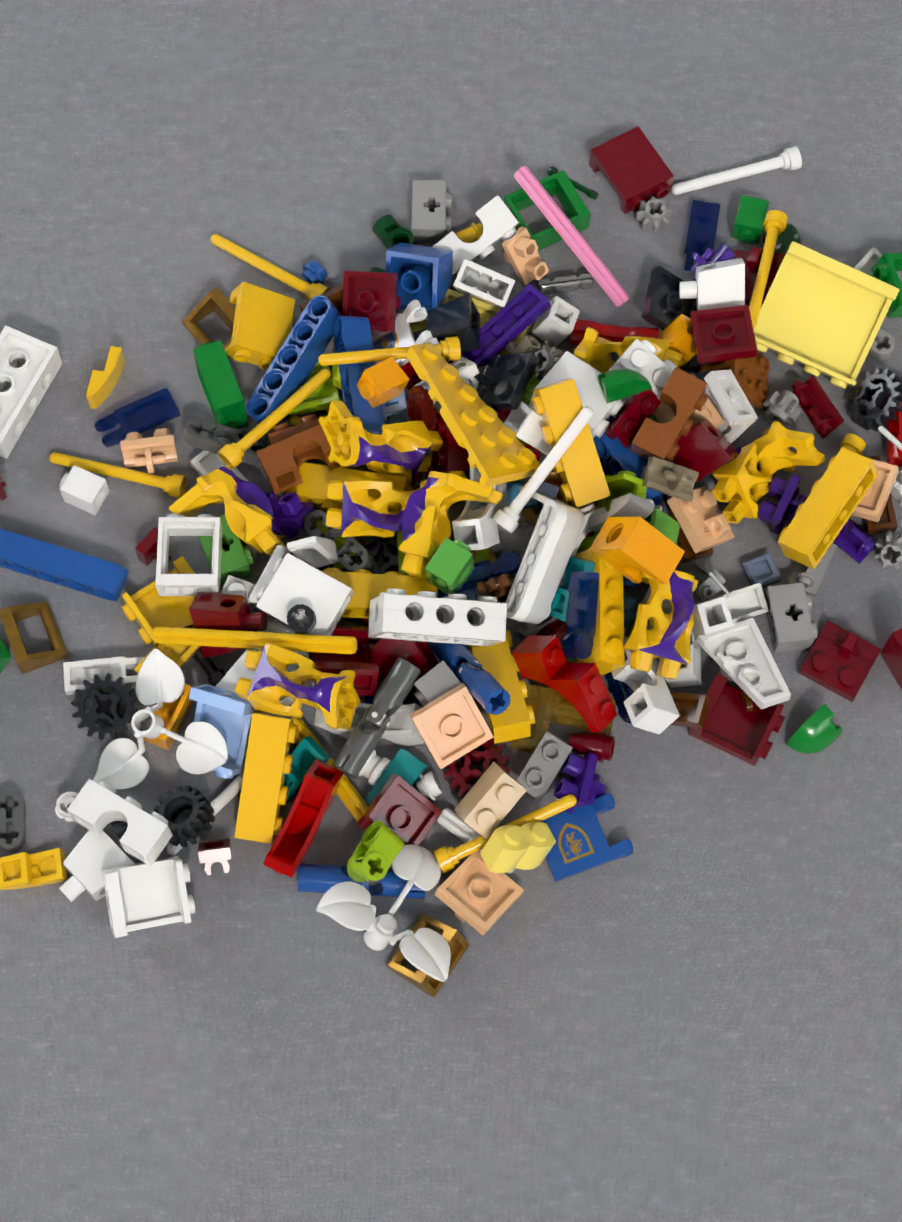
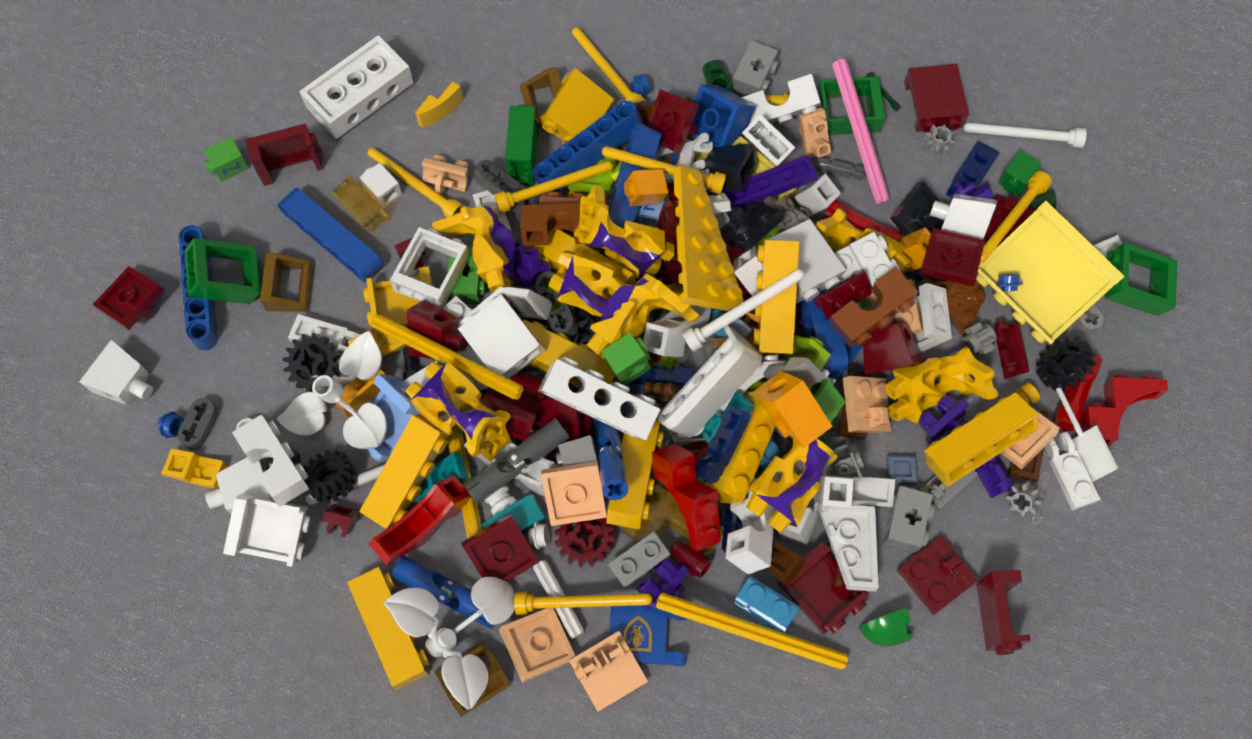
camera: 25 degrees right, 0 degrees up
clear blue hinge [94,388,180,447] -> none
black bush [287,604,317,634] -> none
lime piece [347,820,404,882] -> none
tan brick [454,762,527,839] -> none
light yellow brick [480,822,556,873] -> none
green brick [597,368,652,403] -> none
dark tan hips [640,456,699,502] -> none
none -> clear yellow hinge [331,175,391,231]
none -> yellow brick [347,567,430,690]
none -> light nougat hinge [569,631,648,712]
none -> yellow axle [656,593,848,670]
none -> dark azure brick [733,576,799,633]
none -> blue plate [996,274,1023,291]

